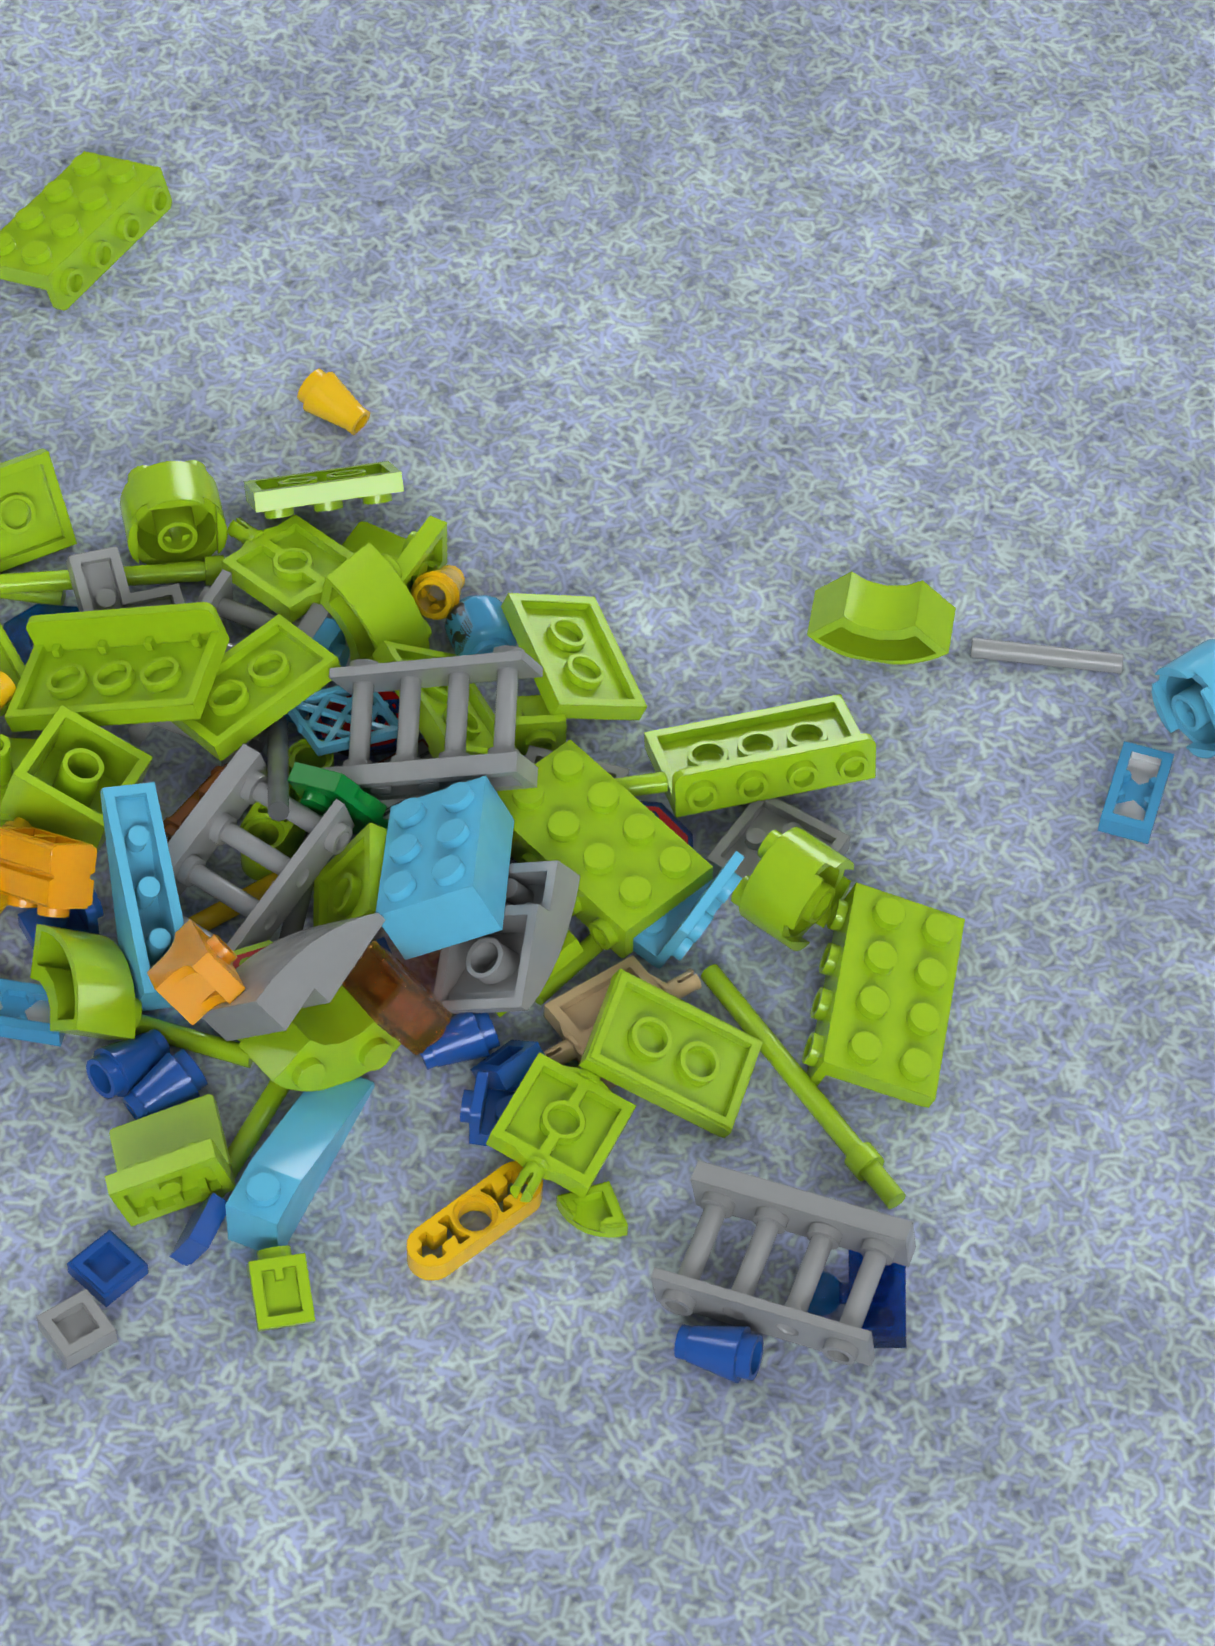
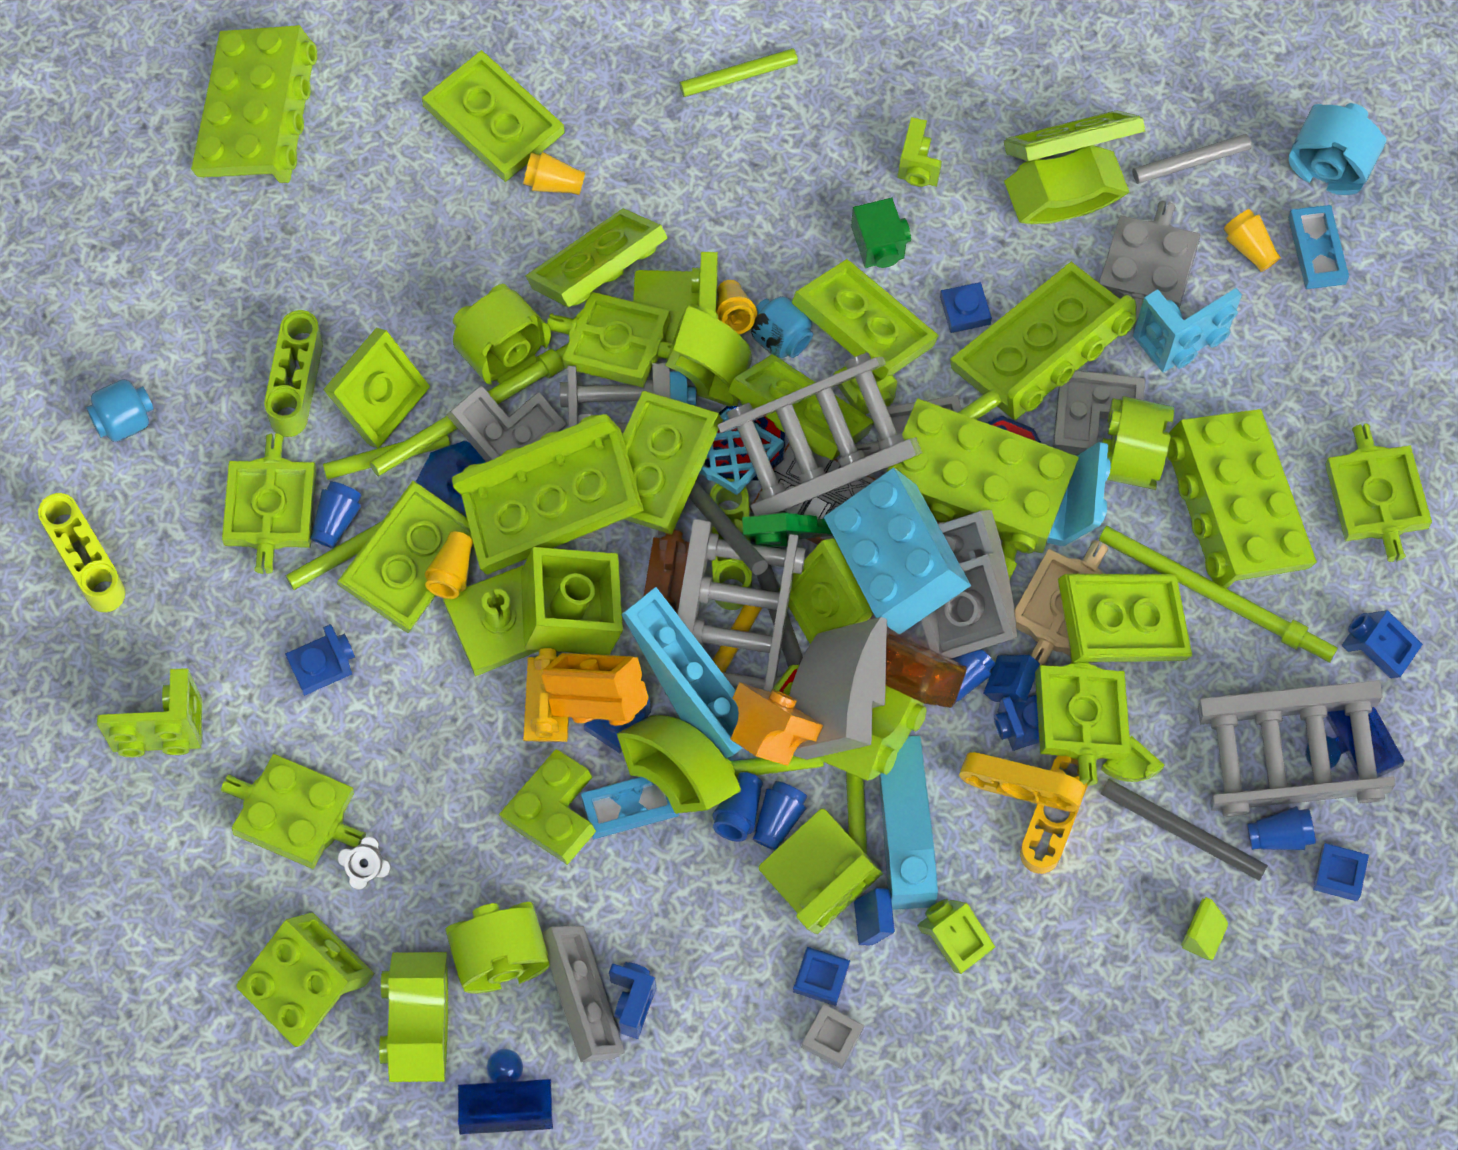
camera: 25 degrees left, 15 degrees up
none -> lime plate [422,50,565,182]
none -> lime bar [679,48,798,97]
none -> green brick [851,197,911,268]
none -> lime bracket [897,117,942,187]
none -> blue plate [940,282,992,333]
none -> yellow beam [959,752,1086,812]
none -> lime tile [1003,110,1146,161]
none -> light grey plate [1099,201,1200,328]
none -> dark grey bar [1101,779,1268,881]
none -> medium azure bracket [1133,288,1242,373]
none -> lime slope [1181,897,1228,961]
none -> yellow cone [1223,209,1281,272]
none -> blue plate [1313,843,1369,901]
none -> lime plate [1325,423,1432,562]
none -> blue bracket [1342,610,1423,678]

